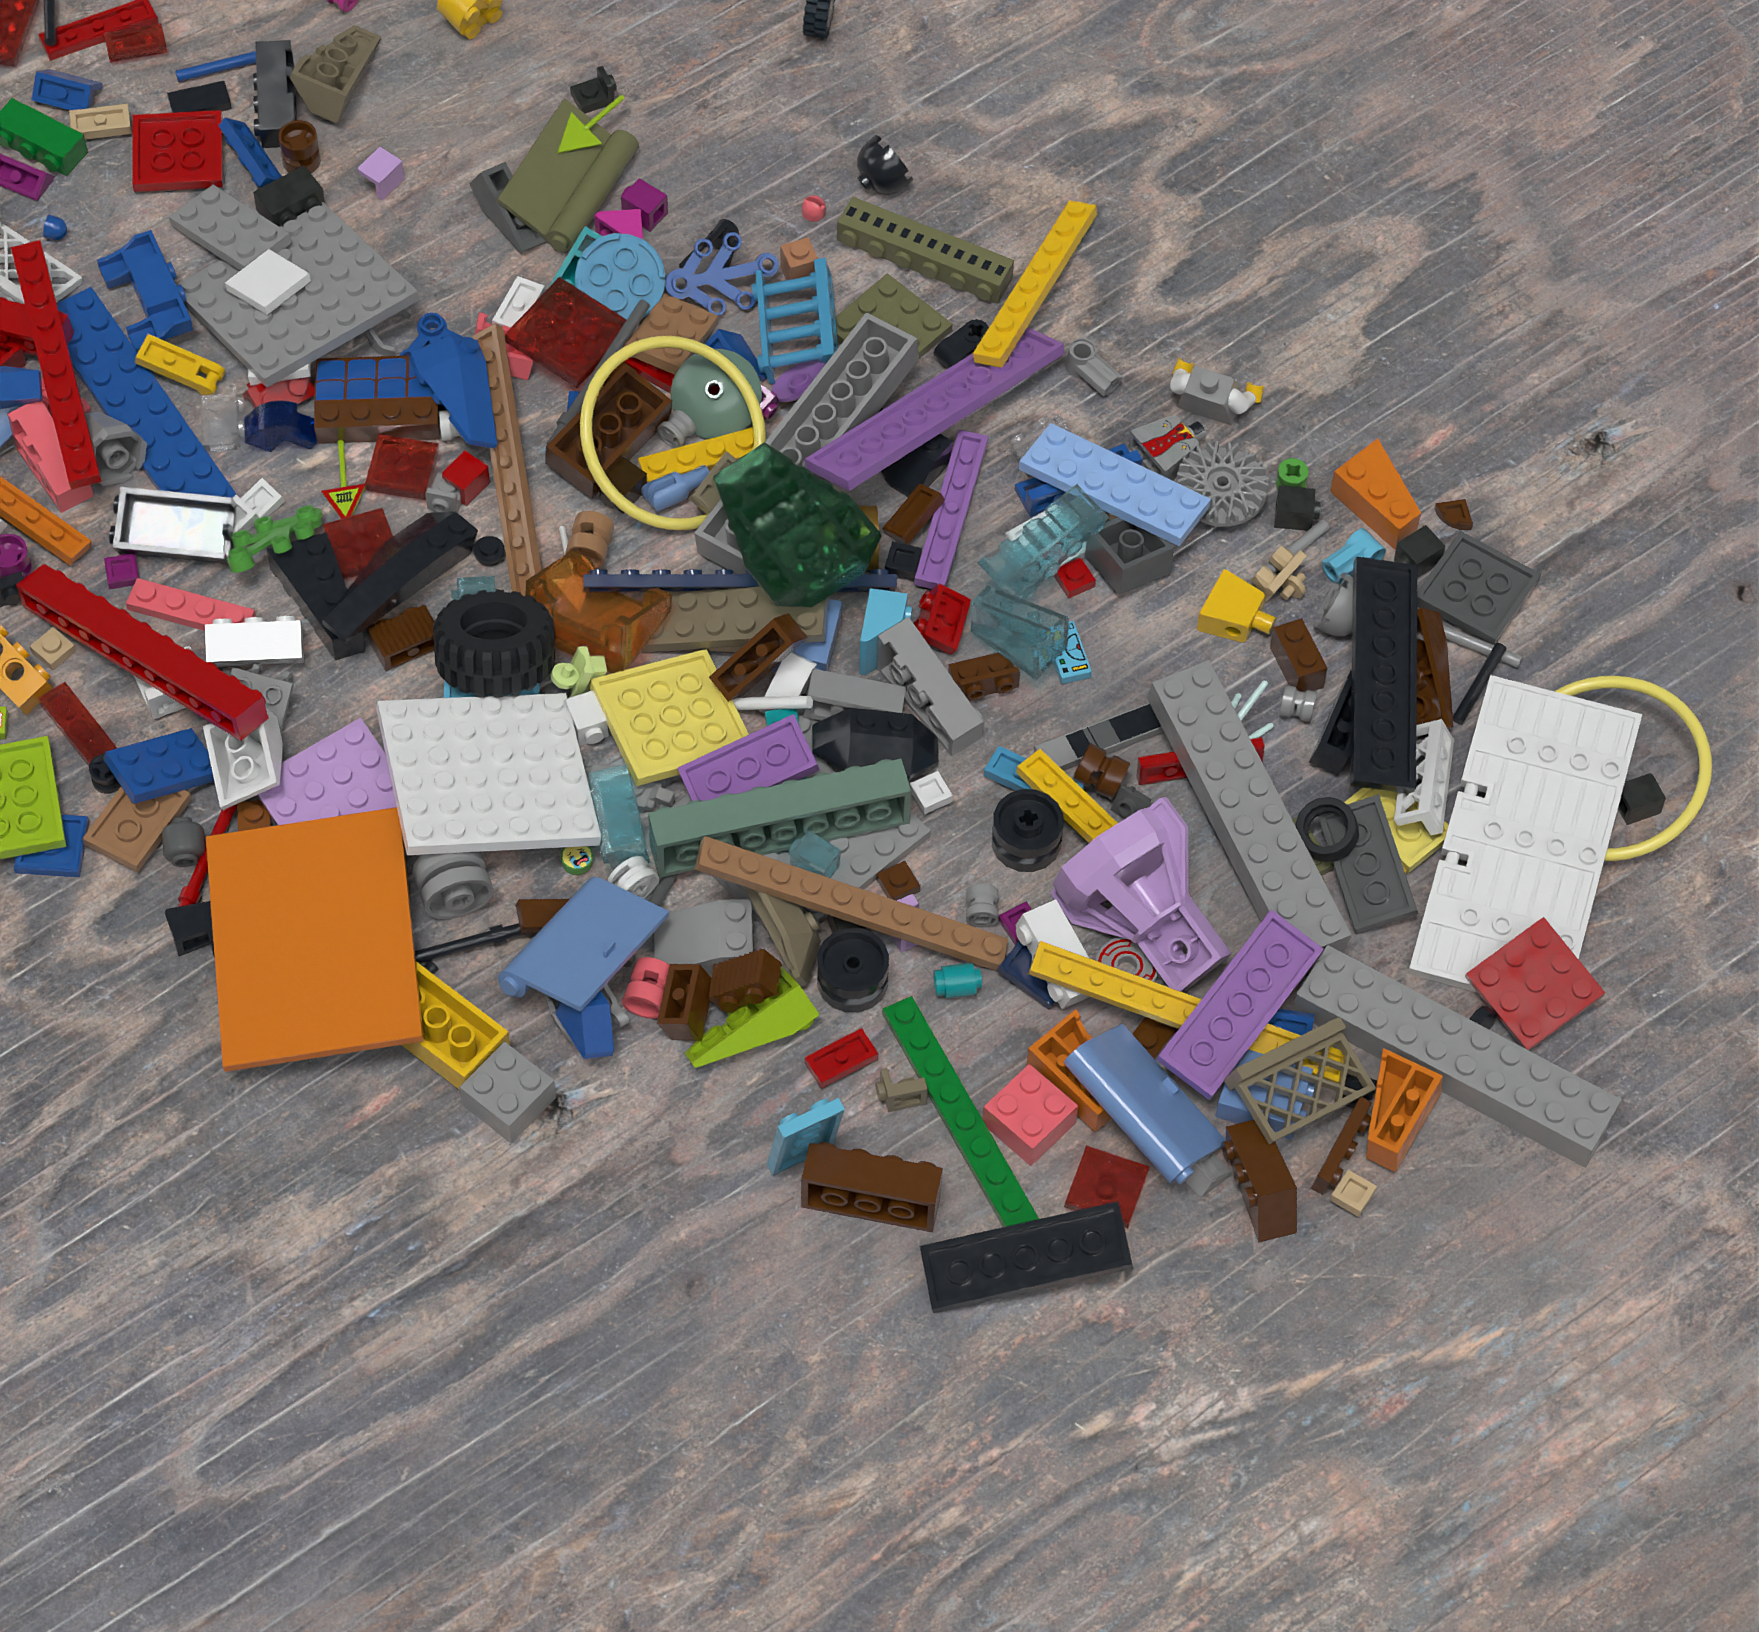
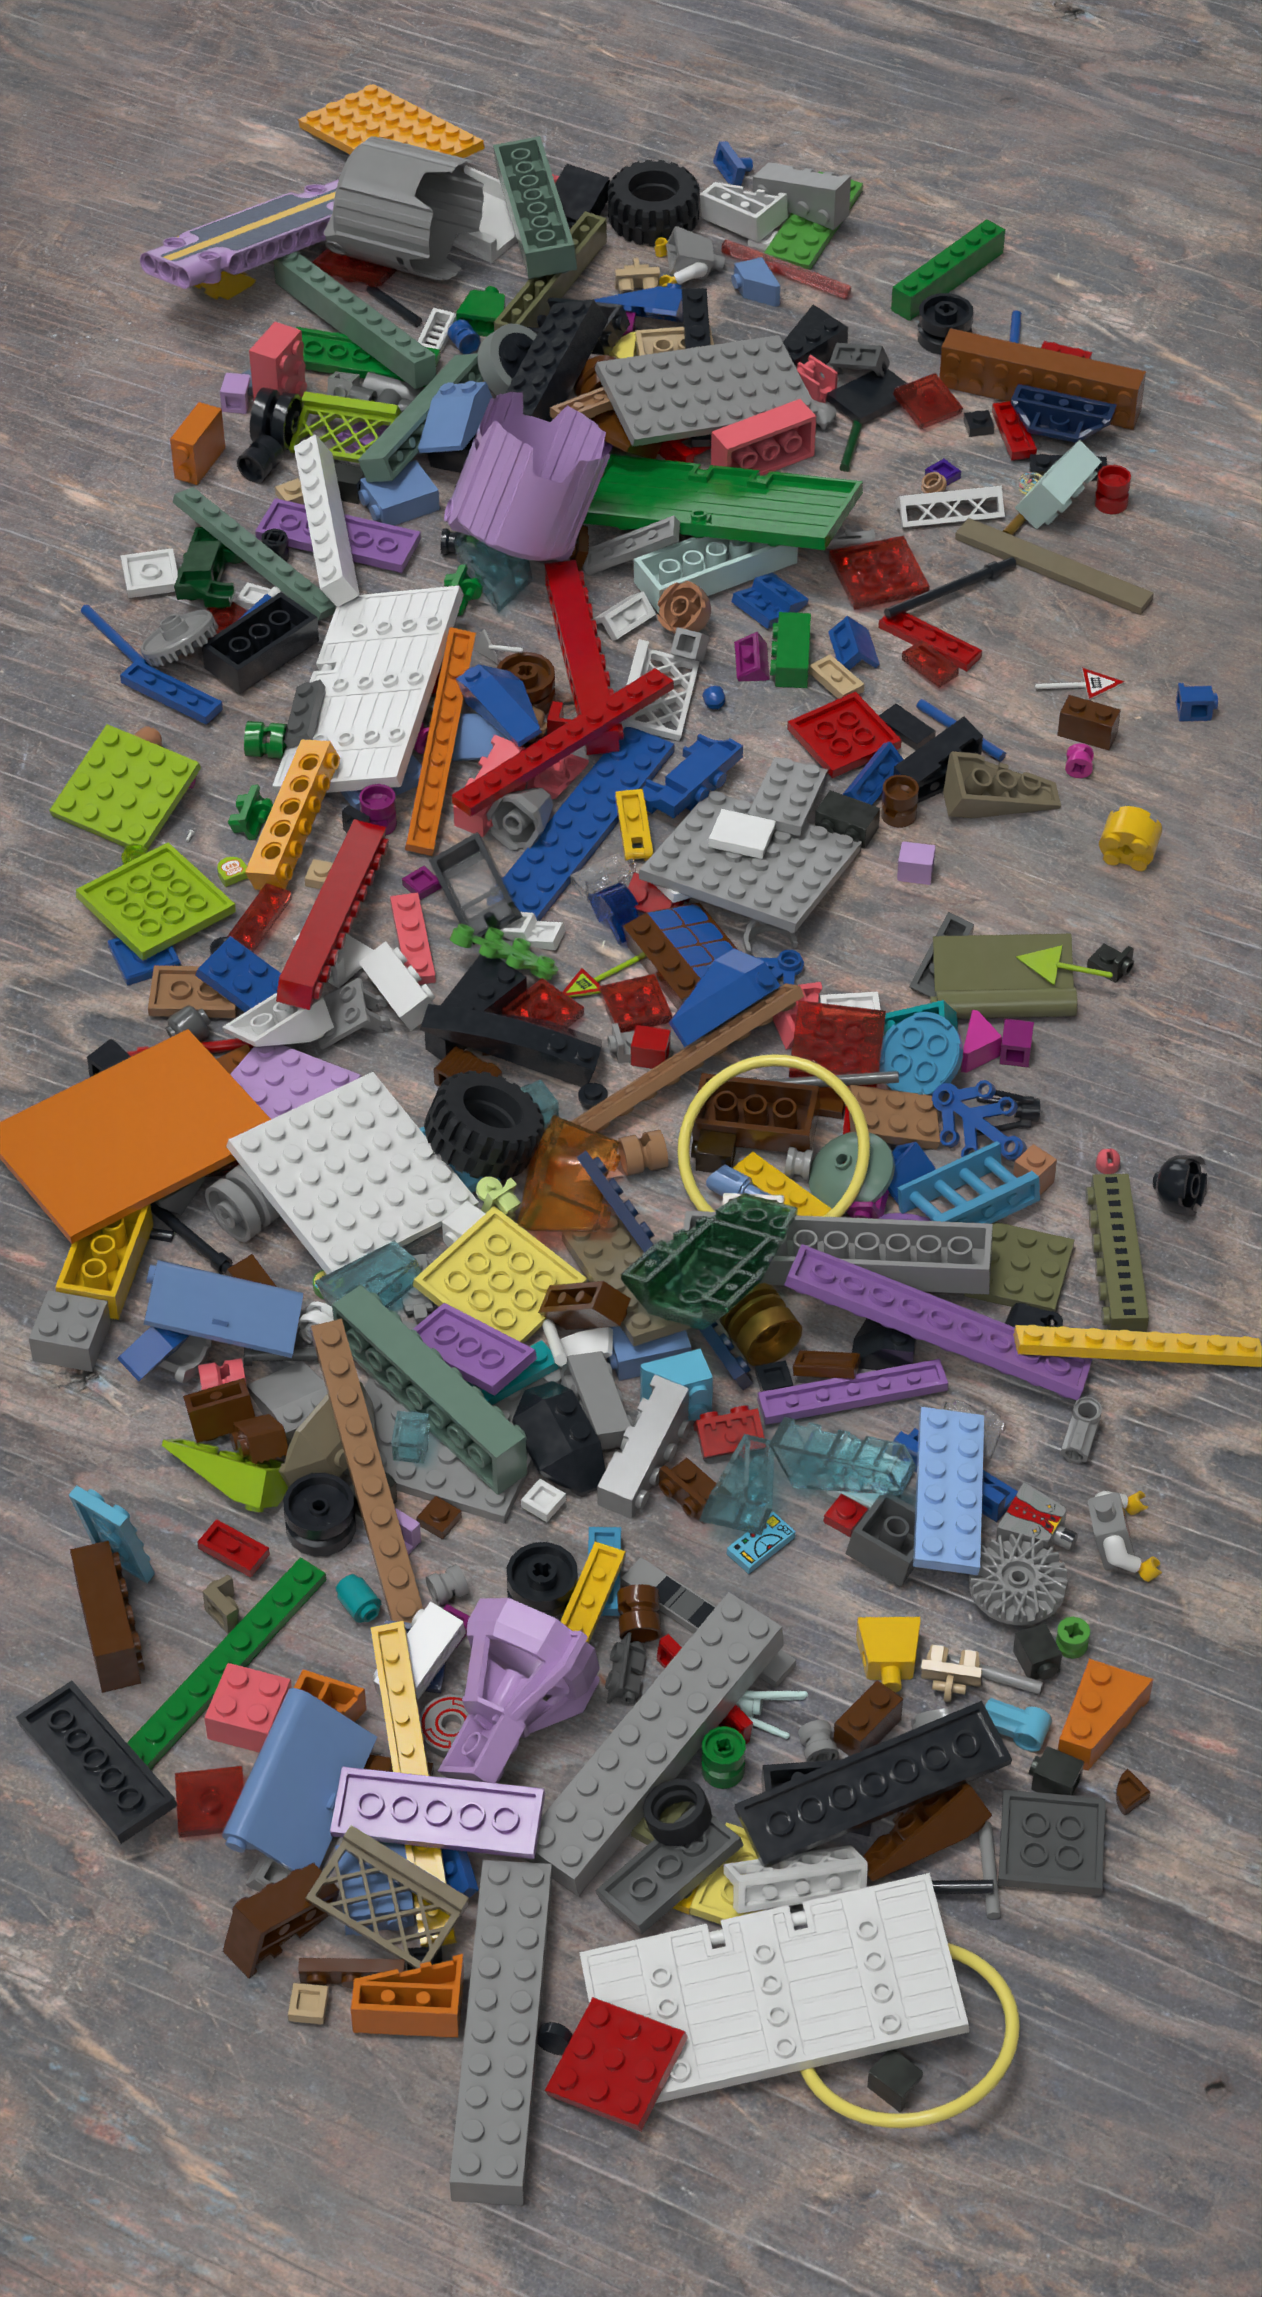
camera: 65 degrees right, 10 degrees down
none -> green wheel [701,1727,746,1789]

